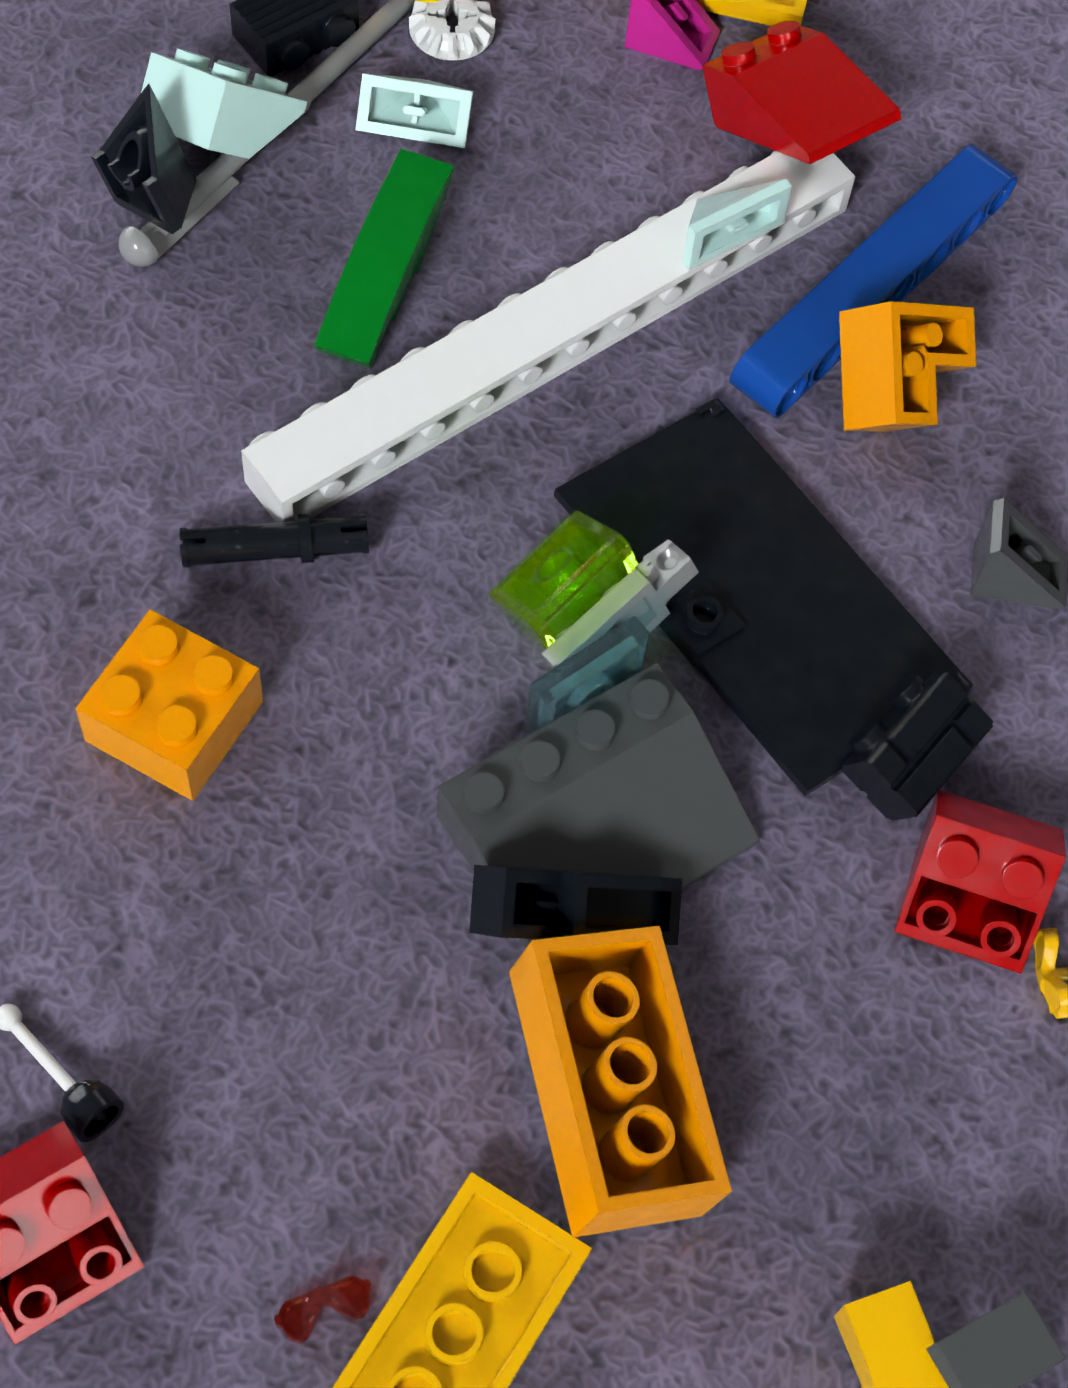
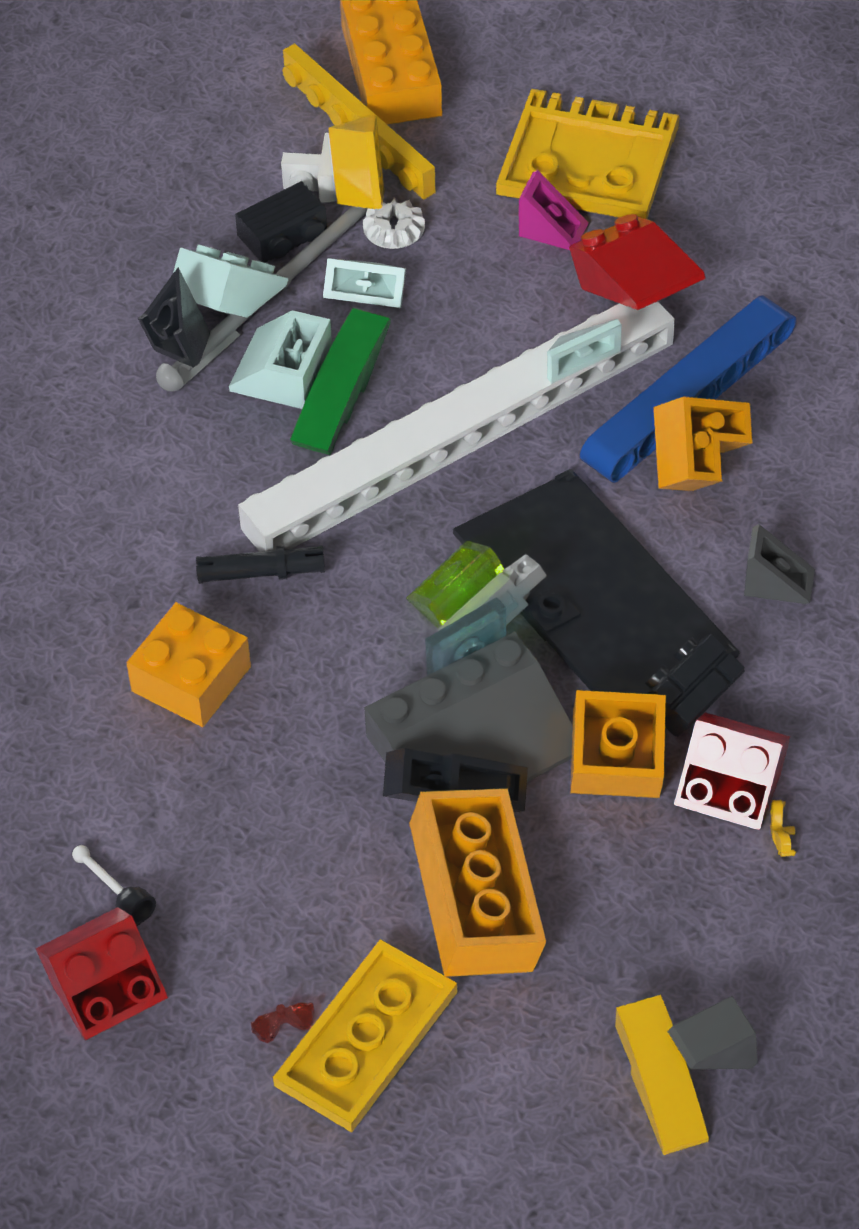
camera: 10 degrees right, 10 degrees down
none -> light aqua slope [229,310,332,409]
none -> light orange brick [570,690,666,798]

